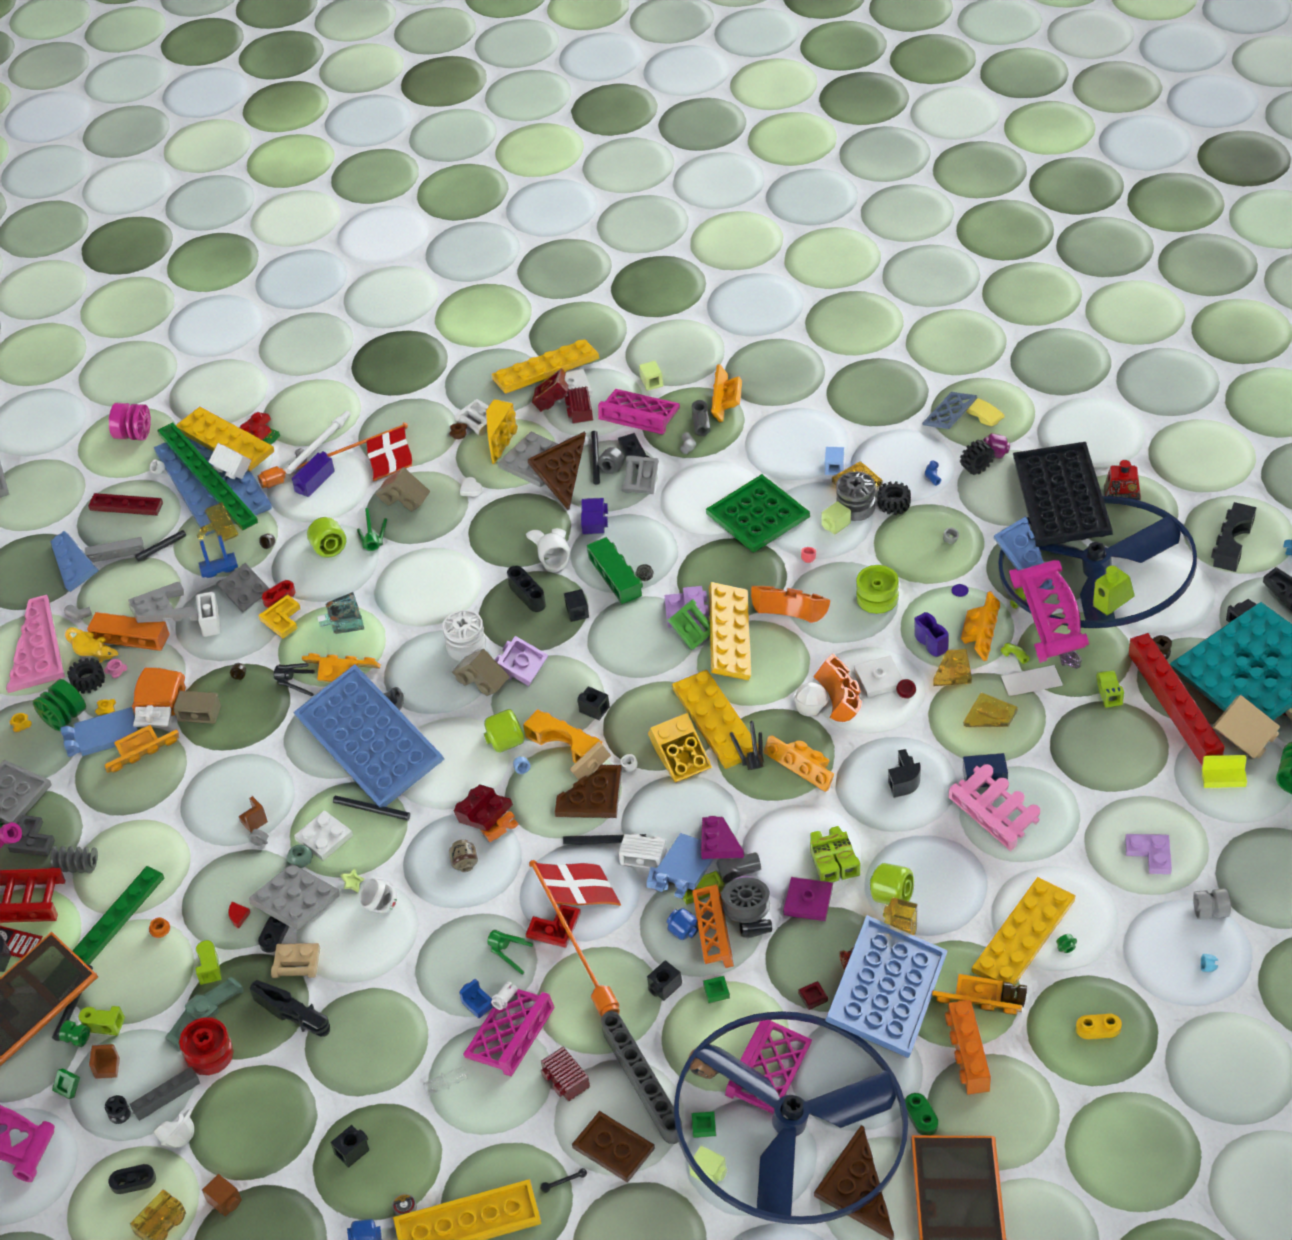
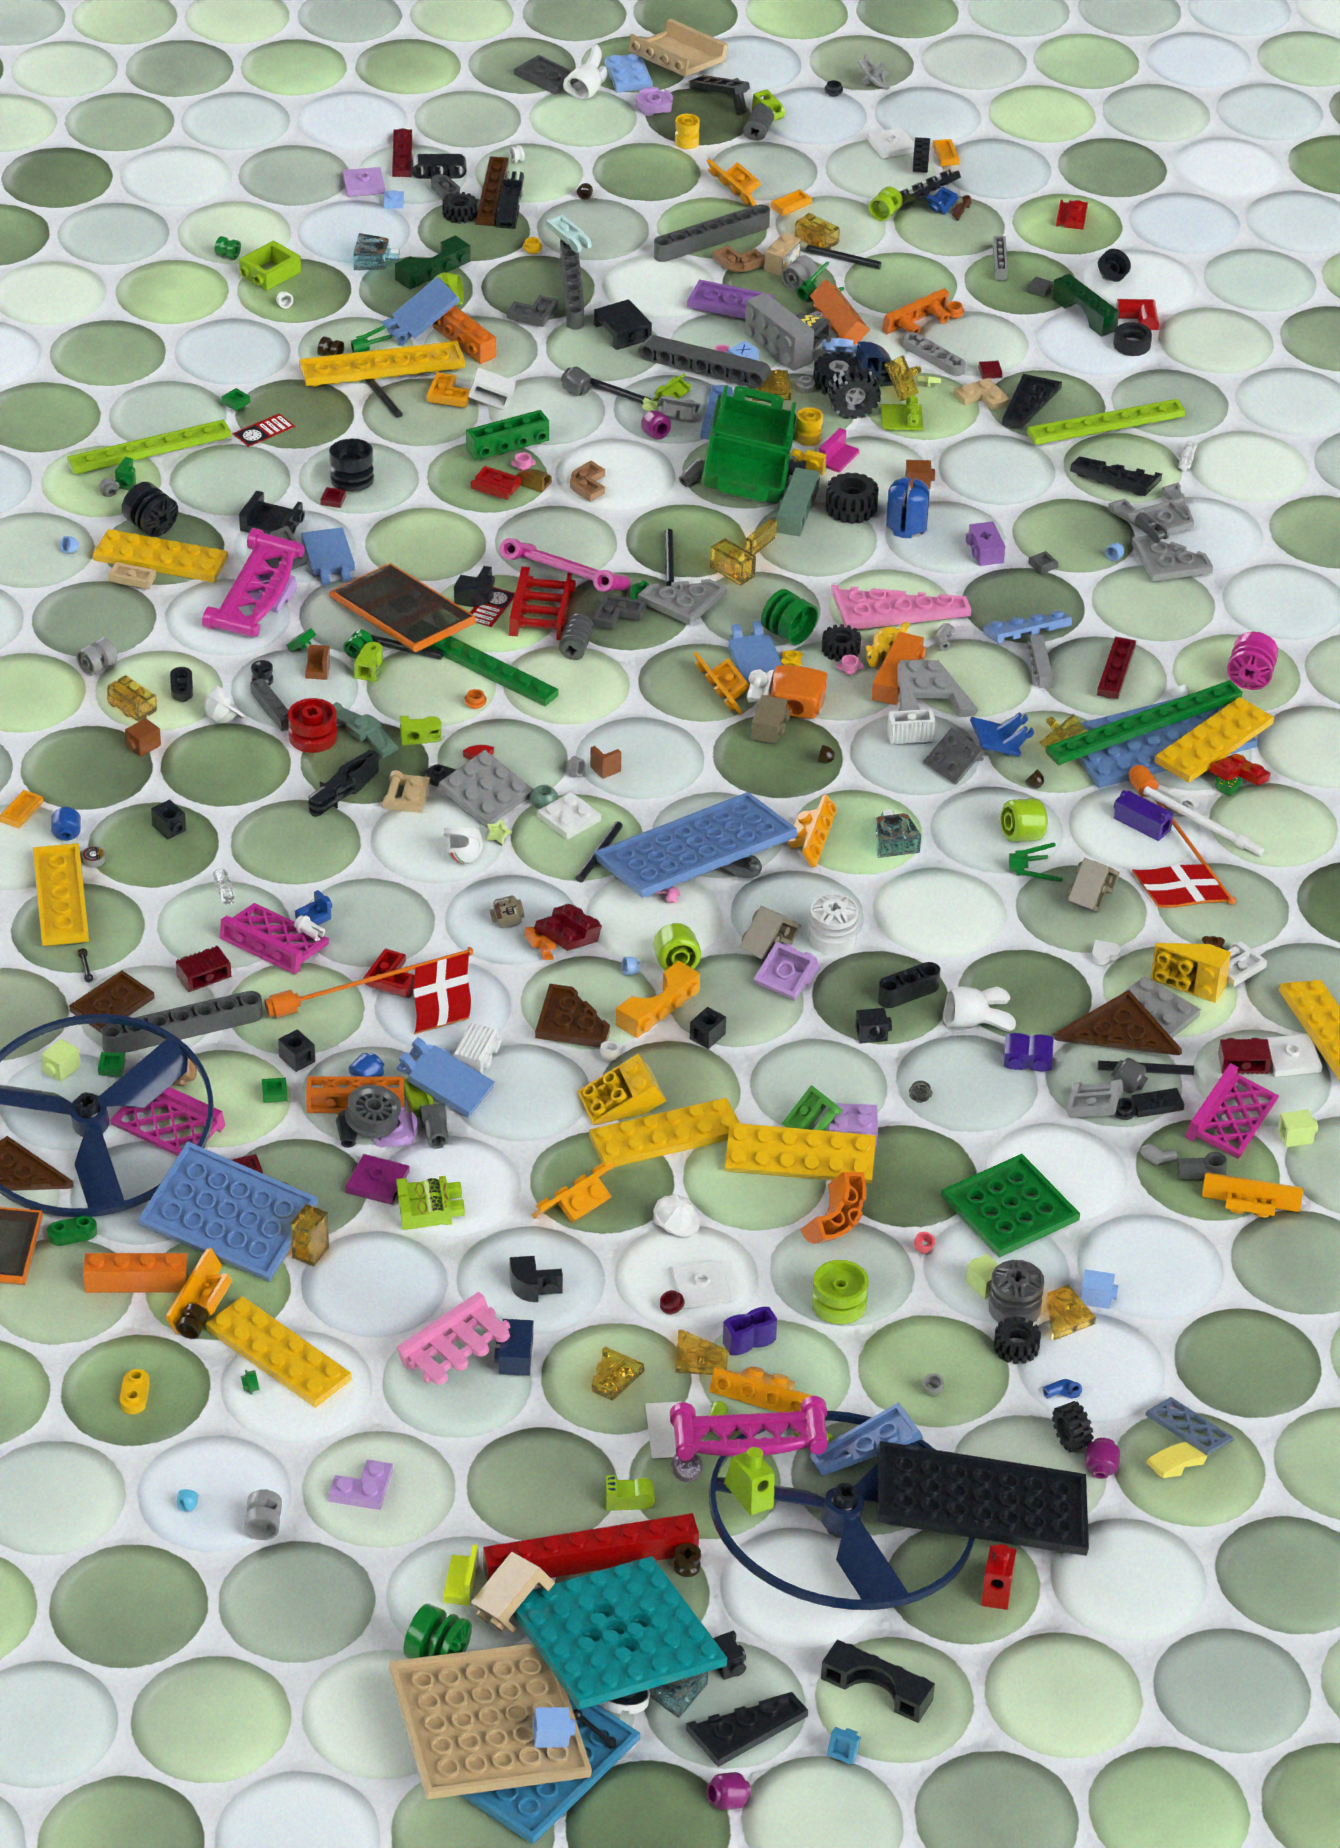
camera: 90 degrees right, 5 degrees down
black bar [135,530,186,561] -> none
white brick [209,443,251,480] -> none
yellow plate [258,595,301,639] -> none
red beam [262,580,296,608] -> none
black plant [274,663,315,696] -> none
green plant [487,929,533,975] -> none
dark red plate [532,368,569,412] -> none
black bar [563,834,646,845] -> none
tan plate [570,742,611,780] -> none
green brick [587,537,643,604] -> none
magenta wing [701,816,744,859] -> none
black plant [730,721,764,770] -> none
orange brick [813,653,862,722] -> none
lime head [870,863,914,907] -> none
dark purple sticker [951,584,969,597] -> none

